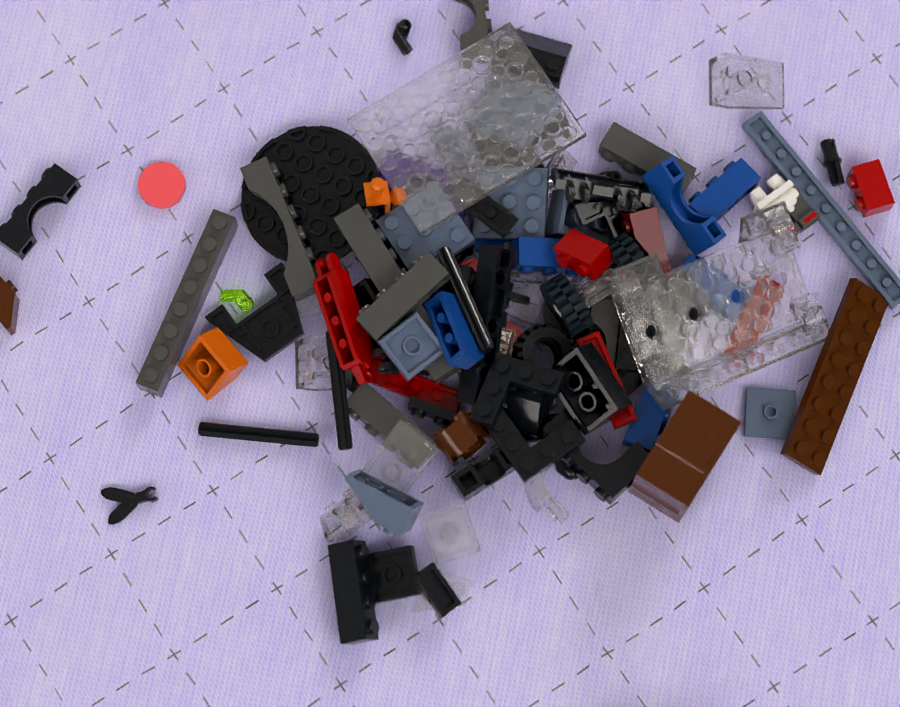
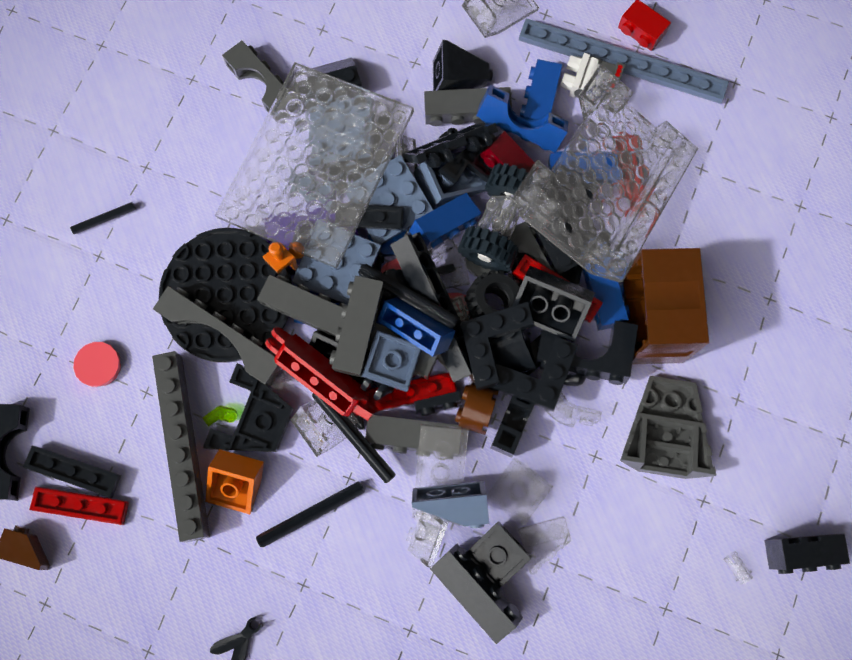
camera: 35 degrees left, 0 degrees up
black arm [392,19,413,55] -> none
black tile [412,562,461,618] -> none
red brick [553,228,613,281] -> none
sand blue plate [744,387,796,439] -> none
reddish brown plate [780,278,888,475] -> none
black axle [820,139,844,187] -> none
none -> black plate [23,445,122,498]
none -> red tile [29,487,129,525]
none -> black bar [70,202,136,235]
none -> black slope [433,40,493,91]
none -> dark grey wedge [620,376,716,479]

